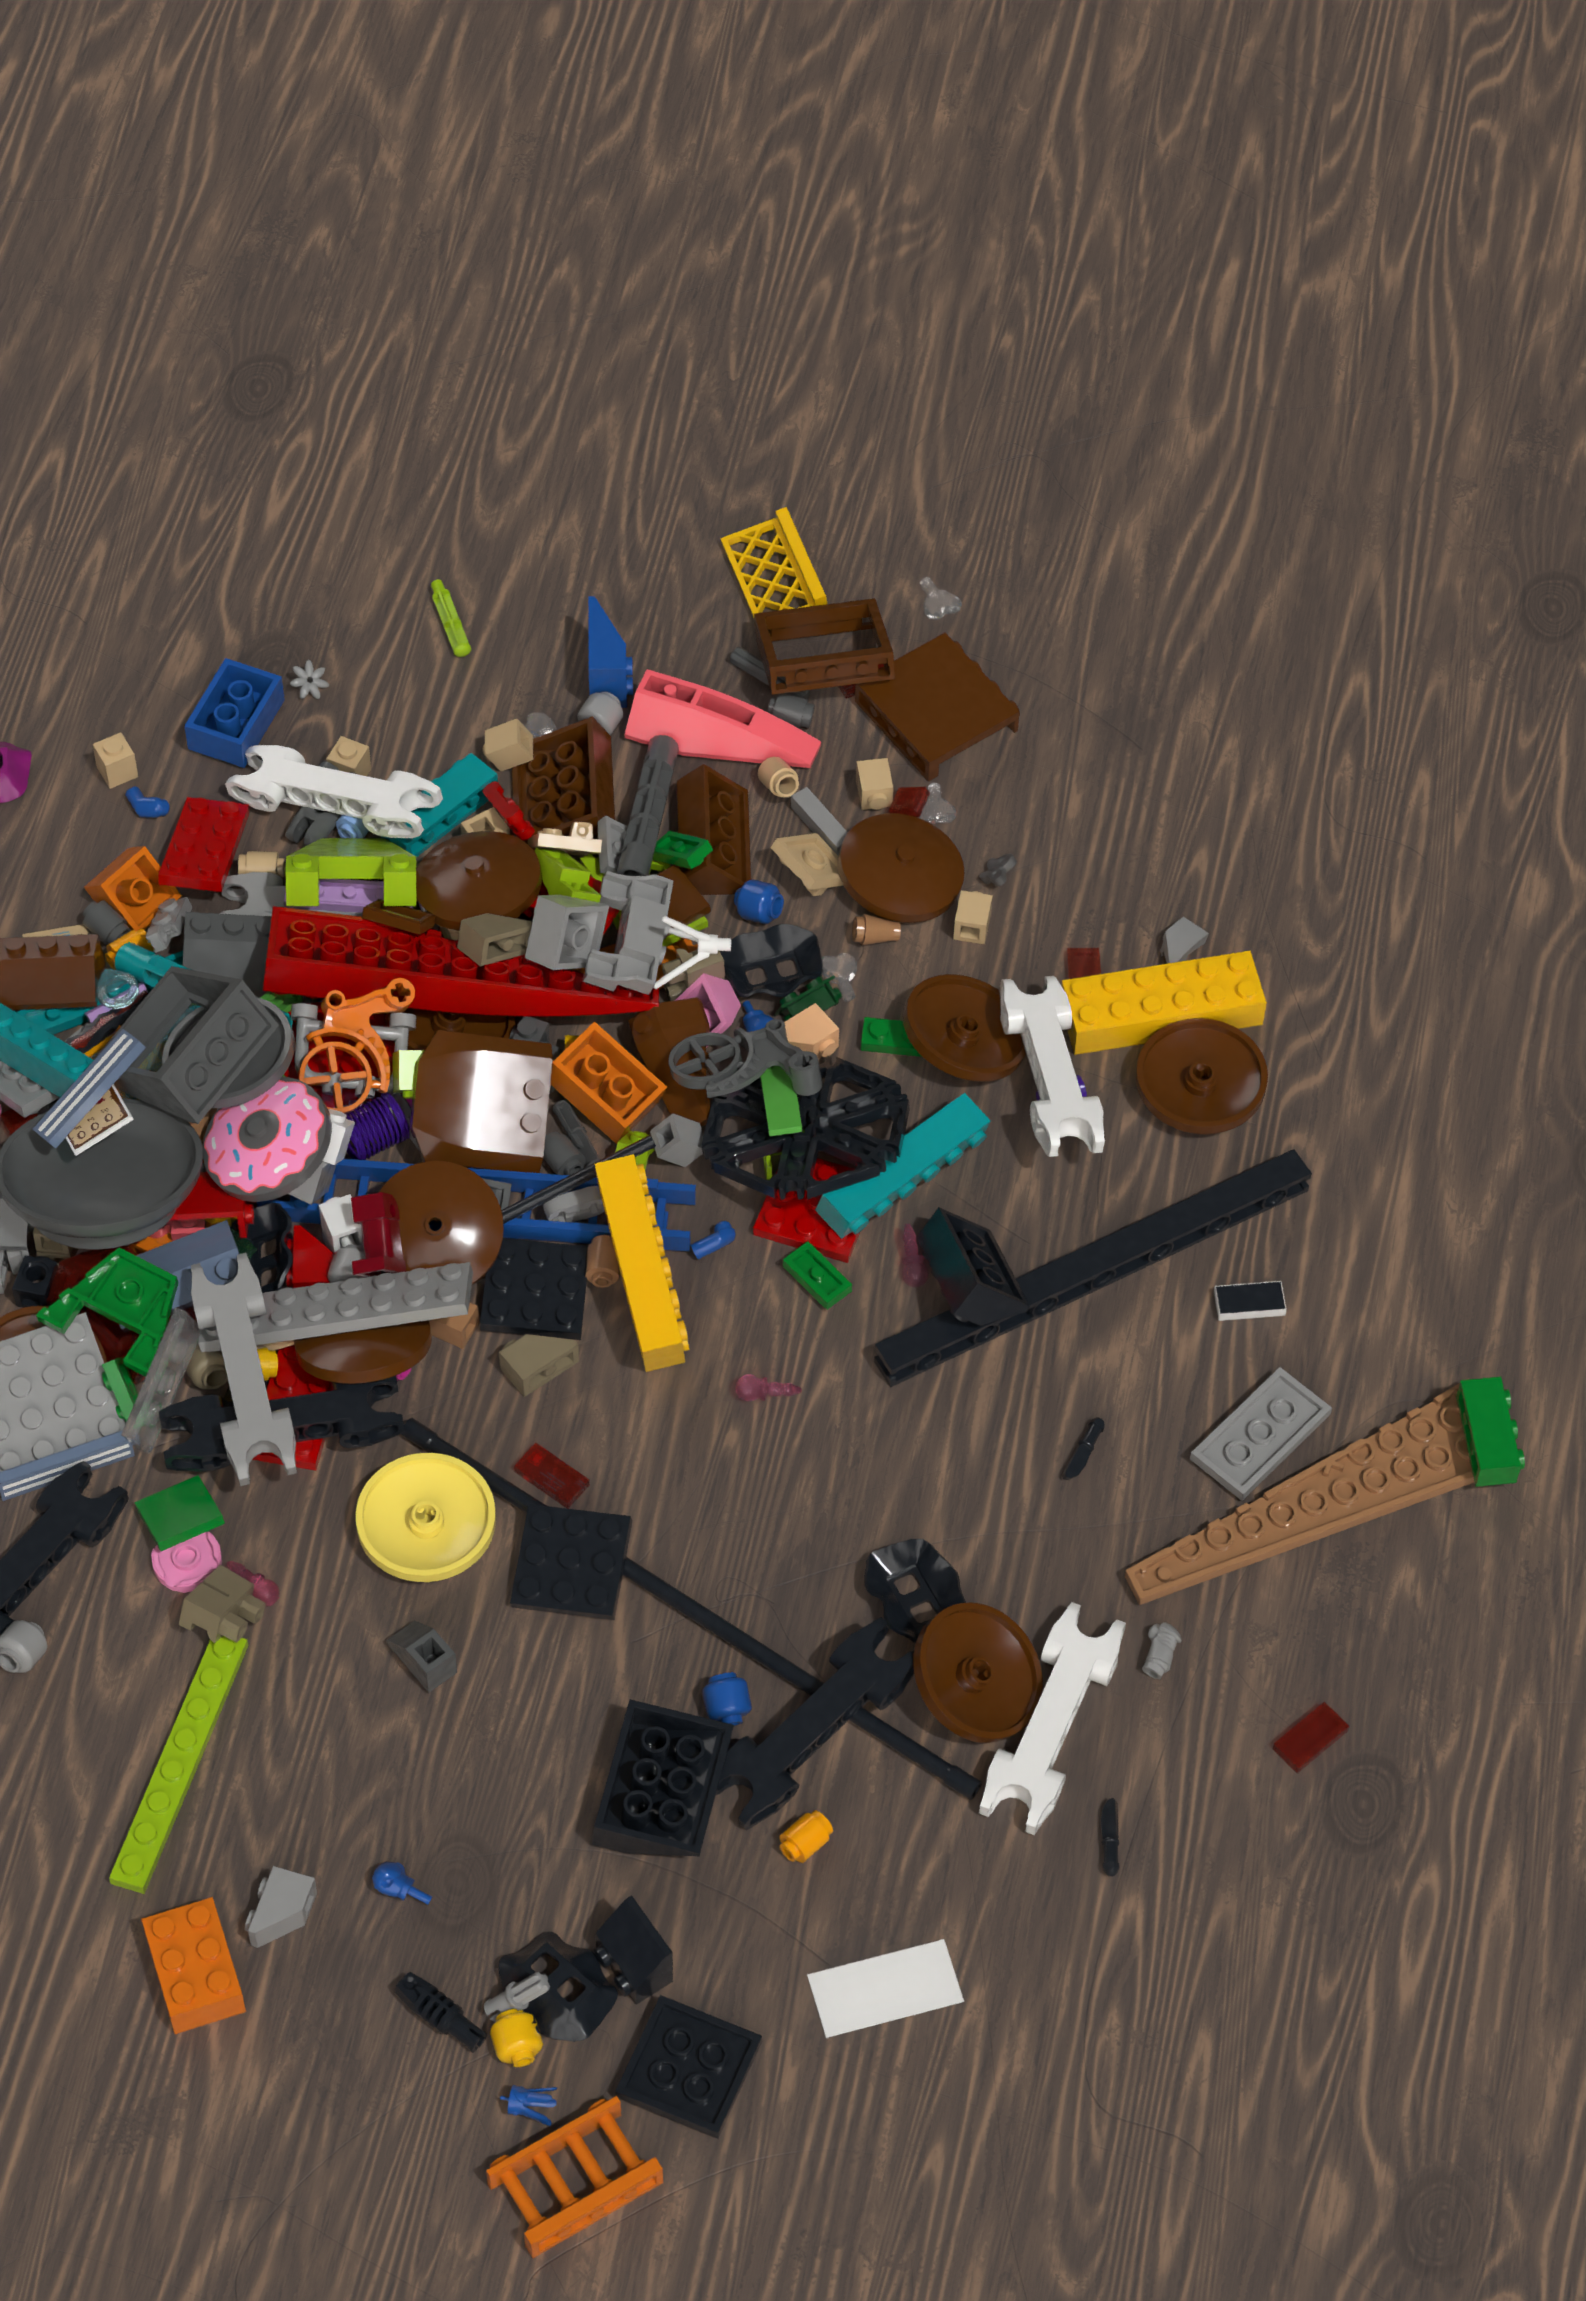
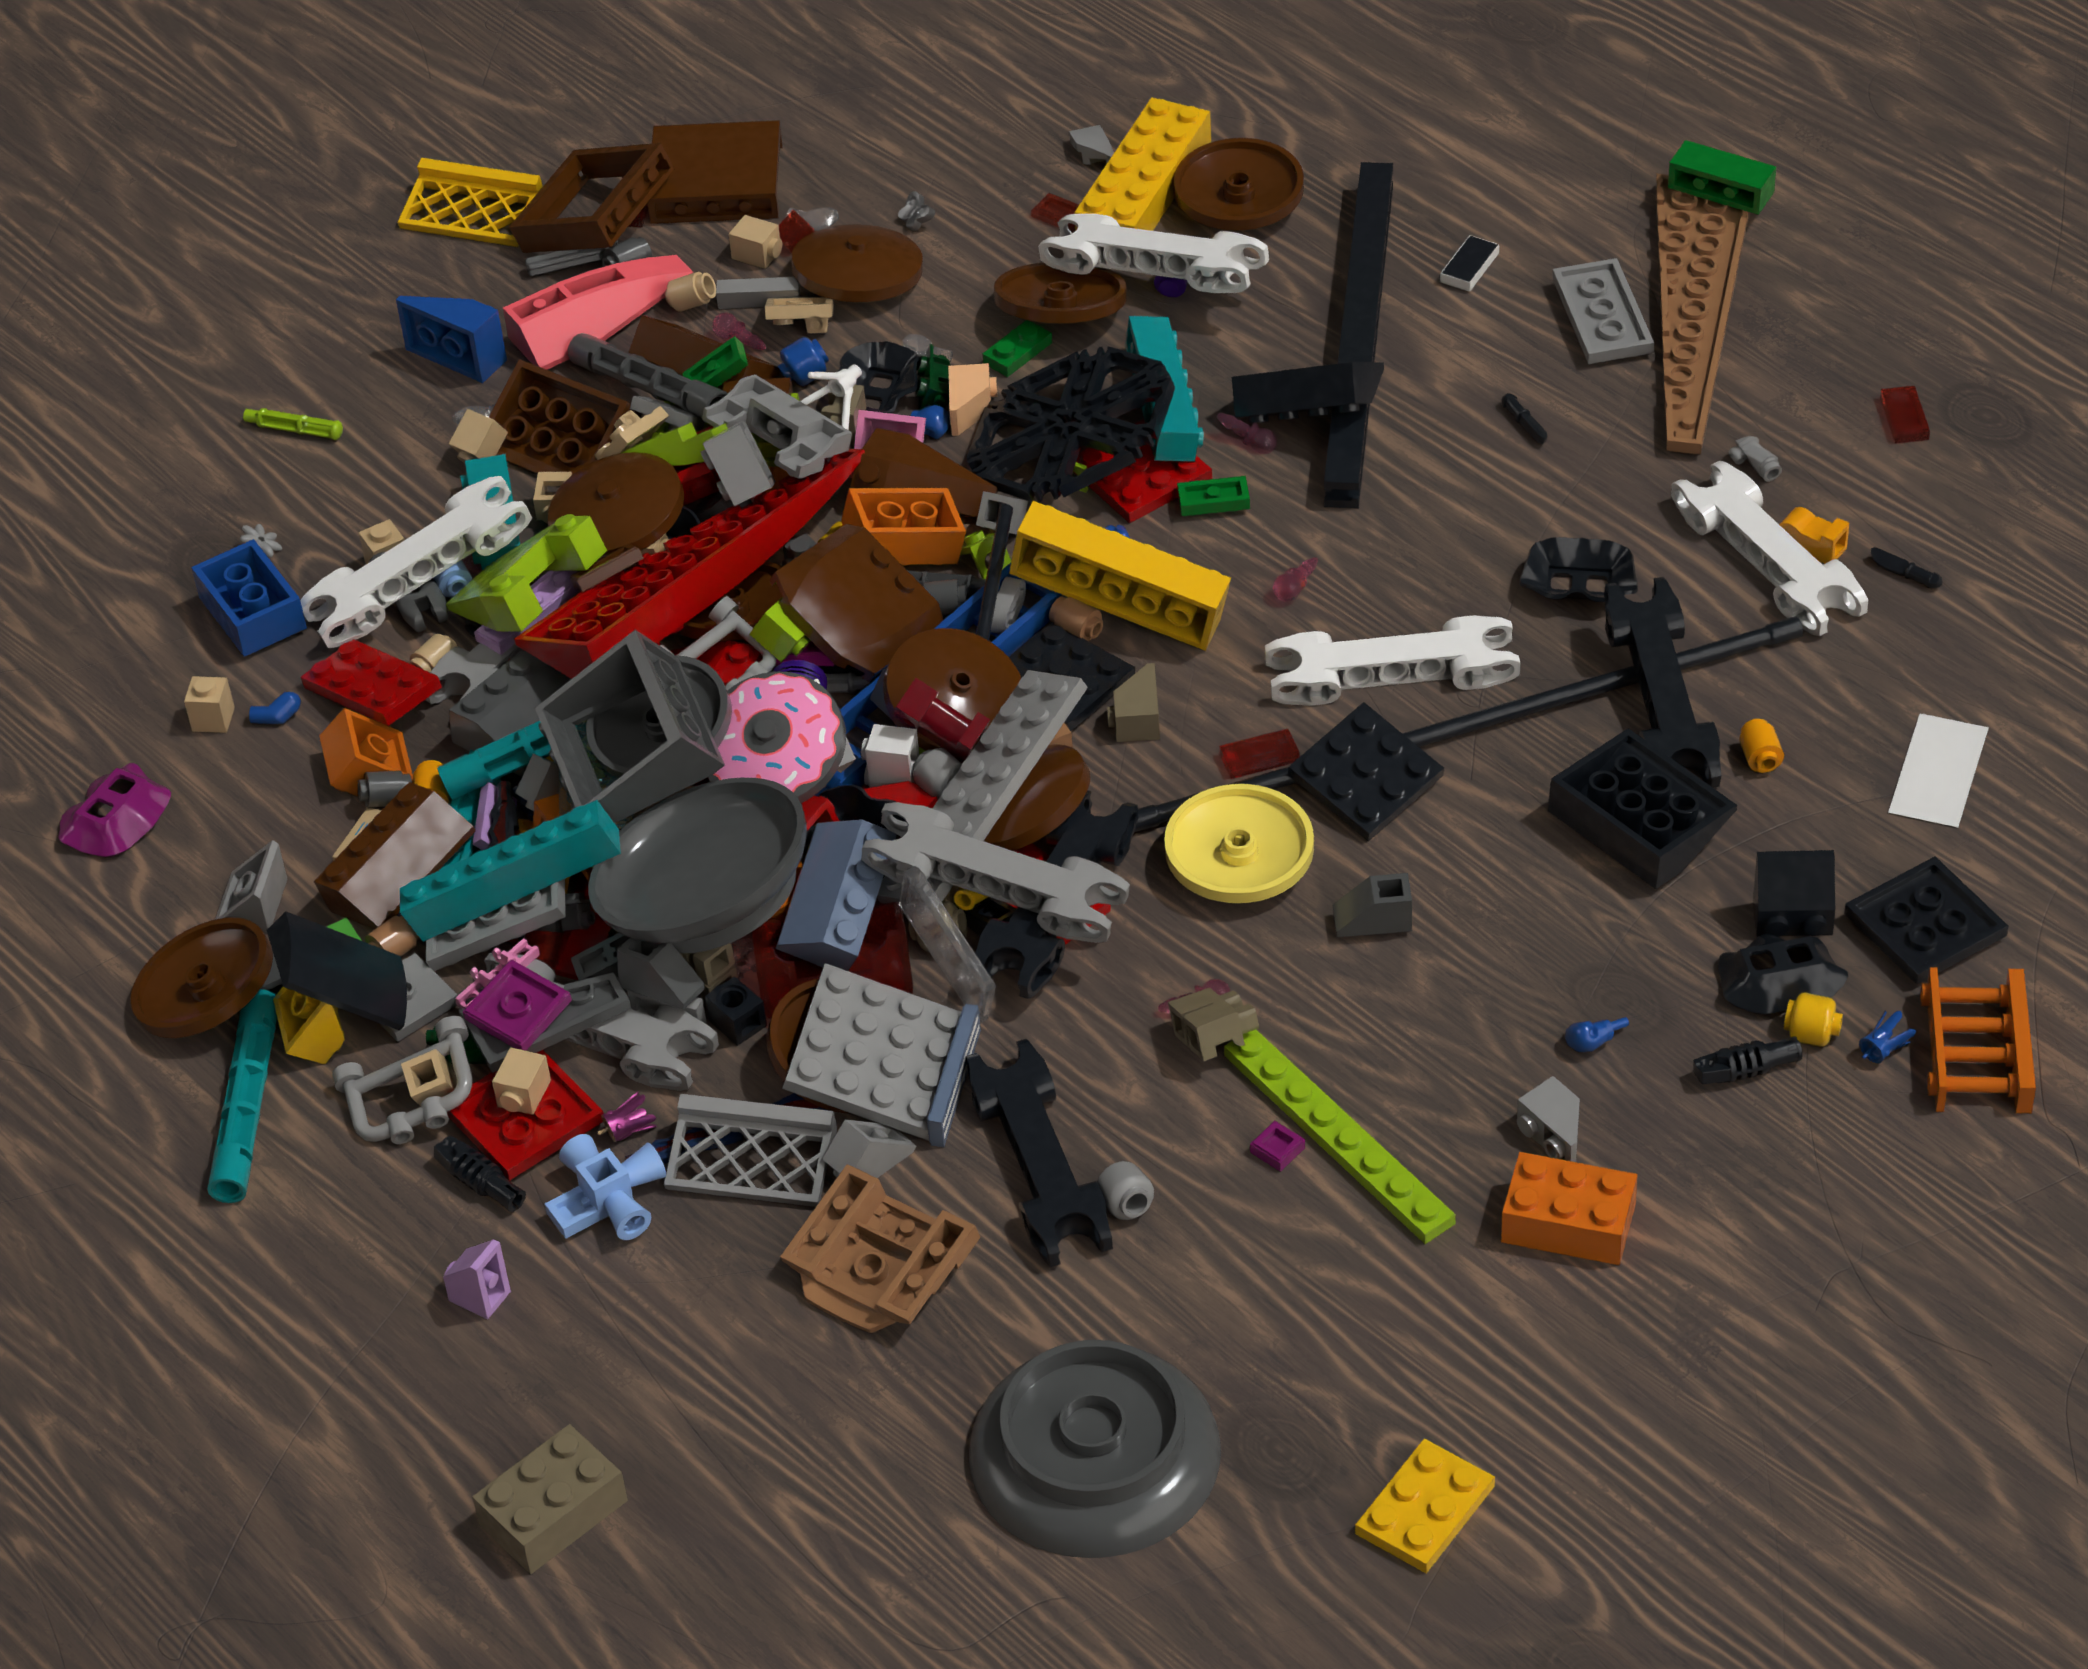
camera: 50 degrees left, 10 degrees down
sand blue tile [33,1029,146,1148] -> none
green wing [36,1247,179,1379] -> none
piece [66,1084,134,1156] -> none
clear light blue piece [96,969,139,1009] -> none
green plate [102,1357,149,1428] -> none
green tile [134,1475,225,1551] -> none
light grey hinge [146,897,192,953] -> none
bright pink tile [151,1531,222,1593] -> none
orange piece [298,978,415,1114] -> none
dark tan slope [457,913,532,966] -> none
red plate [483,781,535,841] -> none
light grey axle [484,1972,550,2022] -> none
light grey head [577,692,623,736] -> none
dark grey piece [668,1019,823,1098] -> none
blue head [702,1672,752,1726] -> none
bright green slope [760,1066,803,1136] -> none
medium nougat cone [852,914,901,946] -> none
reddish brown dish [913,1602,1043,1743] -> none
clear rock [920,577,962,620] -> none
tan brick [953,890,993,945] -> none
none -> clear pink bar [712,312,766,350]
none -> magenta tile [1250,1120,1305,1172]
none -> white piece [1265,615,1520,706]
none -> light orange leg [1779,507,1850,564]

